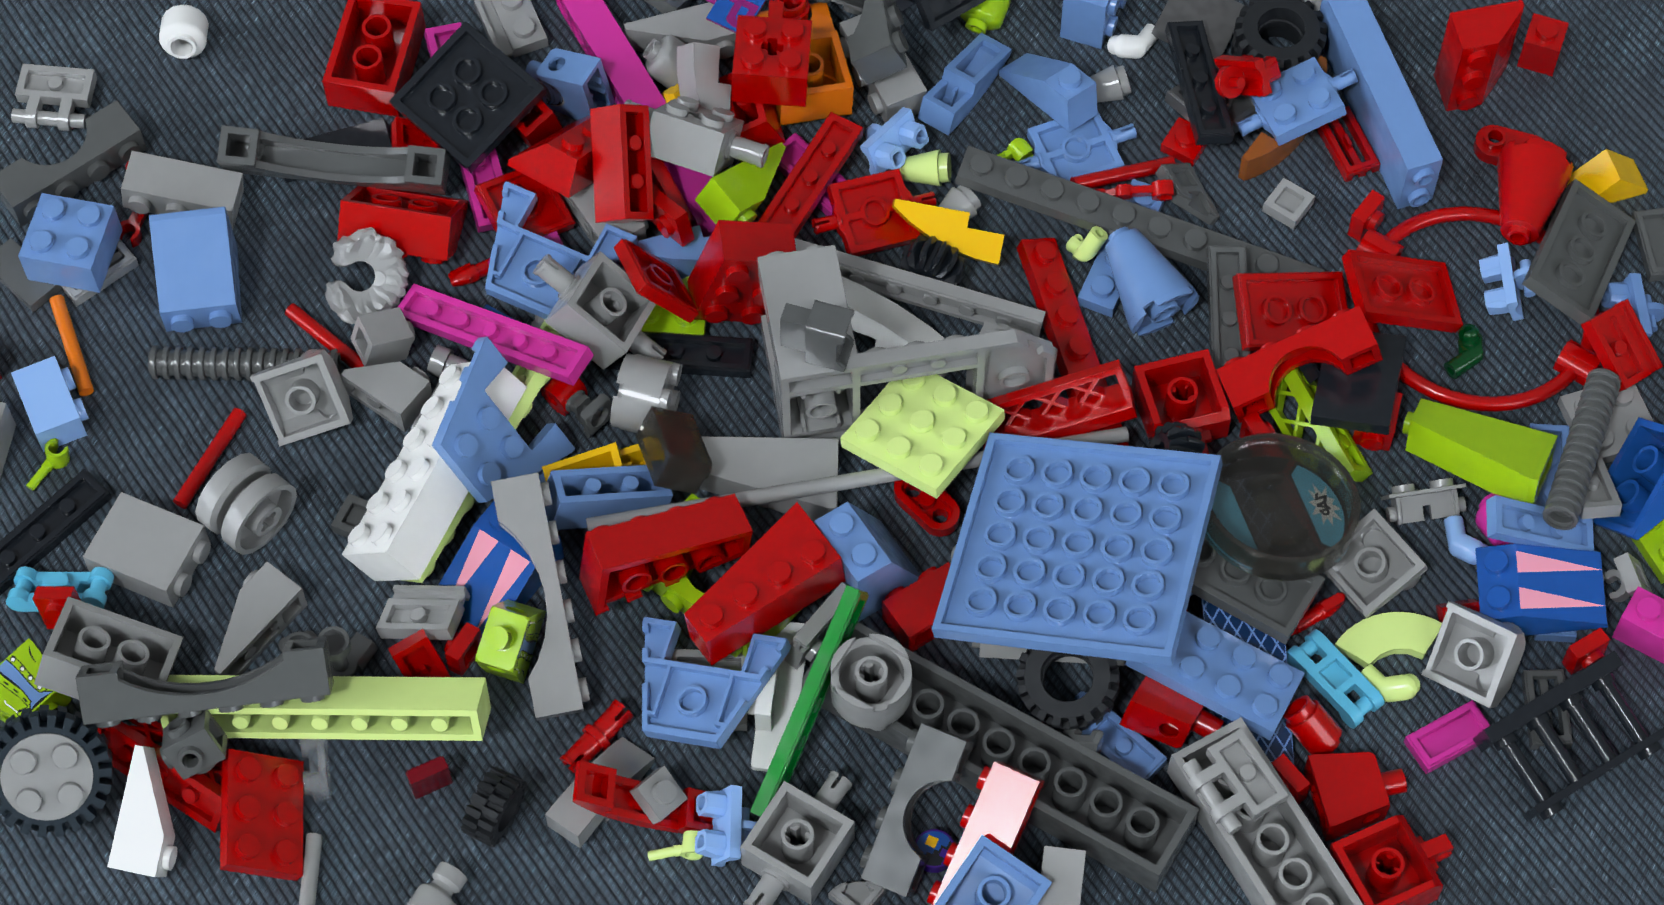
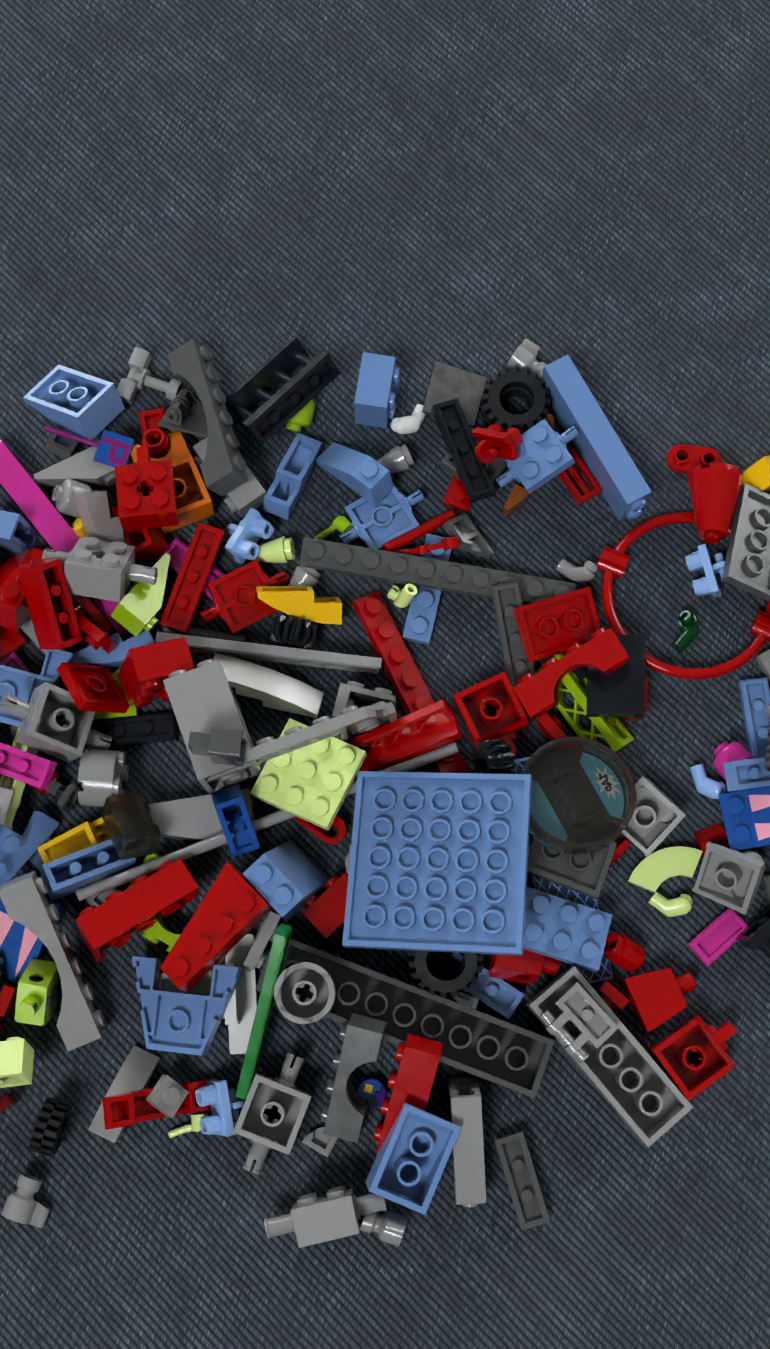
camera: 10 degrees left, 15 degrees up
red pin [560,699,633,774] -> none
medium blue cone [1105,227,1200,336] -> none
light grey plate [1262,178,1315,230] -> none
medium azure plate [1286,629,1385,729] -> none
red plate [1342,249,1463,333] -> none
red plate [1347,189,1385,242] -> none
light grey hinge [1381,478,1466,526] -> none
lime slope [1402,398,1558,504] -> none
red slope [1434,0,1525,111] -> none
red brick [1517,13,1569,76] -> none
none -> blue arch [211,785,260,858]
none -> light grey arm [556,559,598,582]

